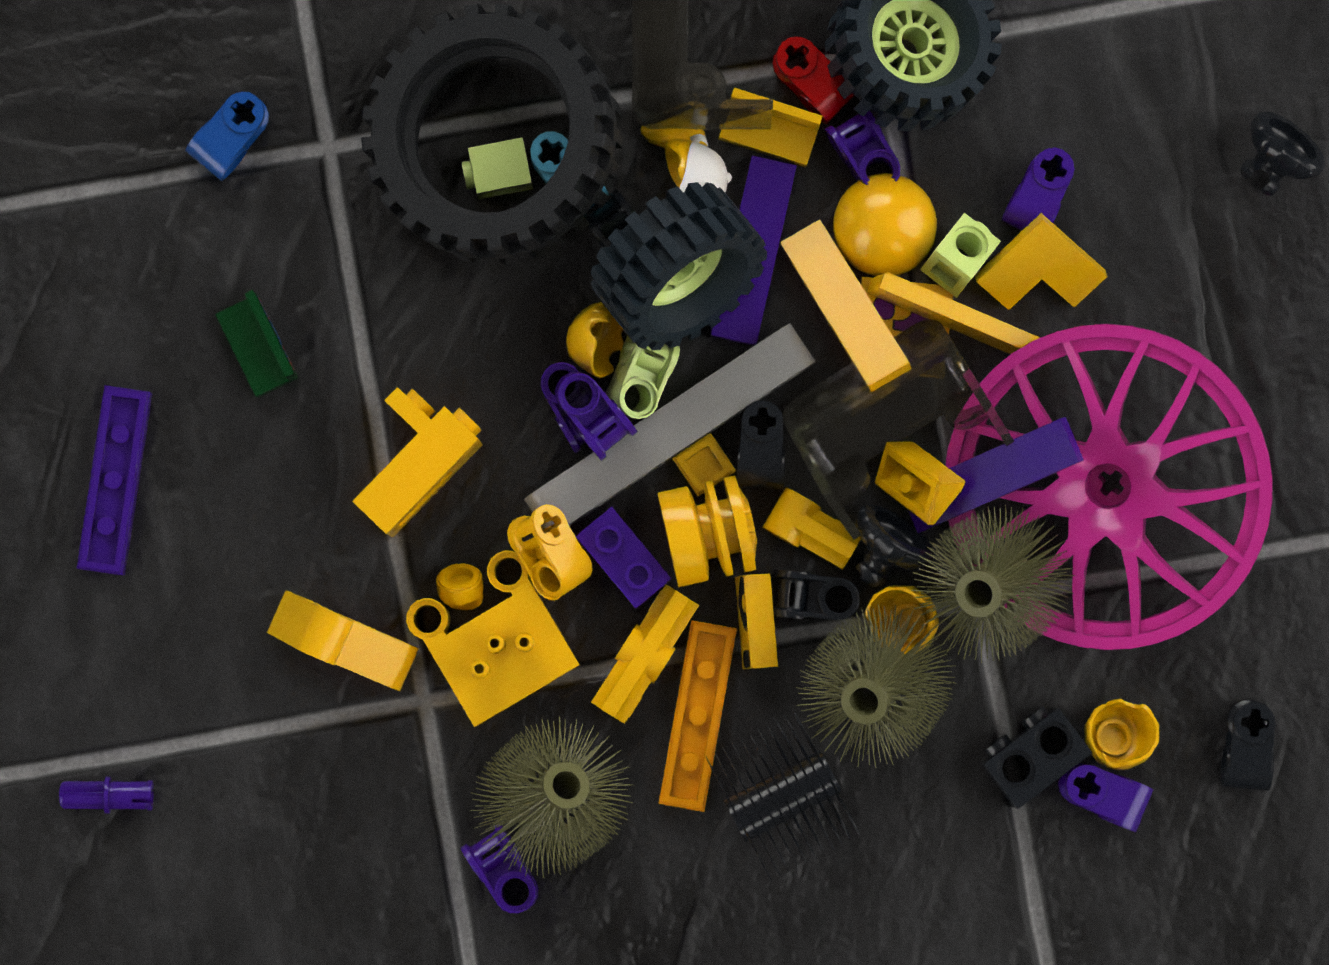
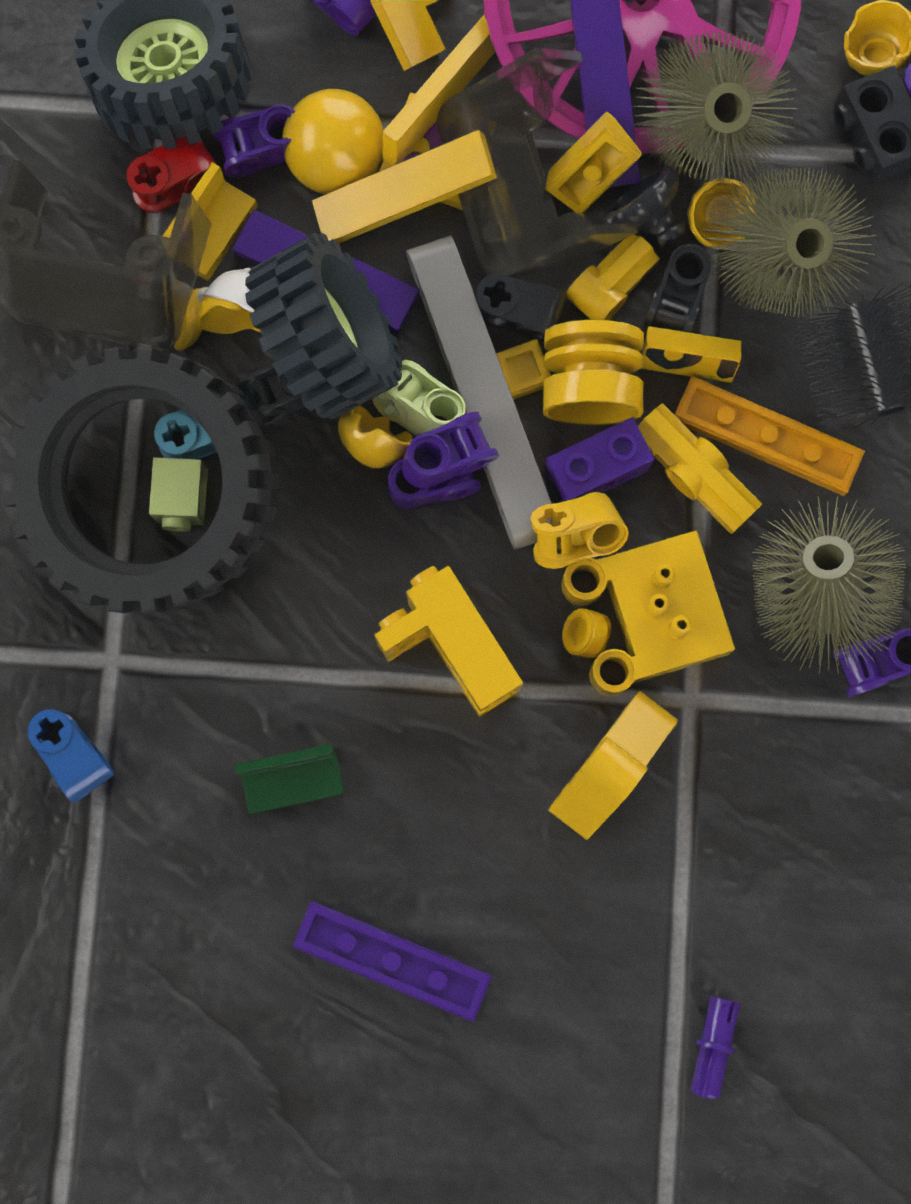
camera: 75 degrees left, 5 degrees down
yellowish green brick [920,213,1001,298] -> none

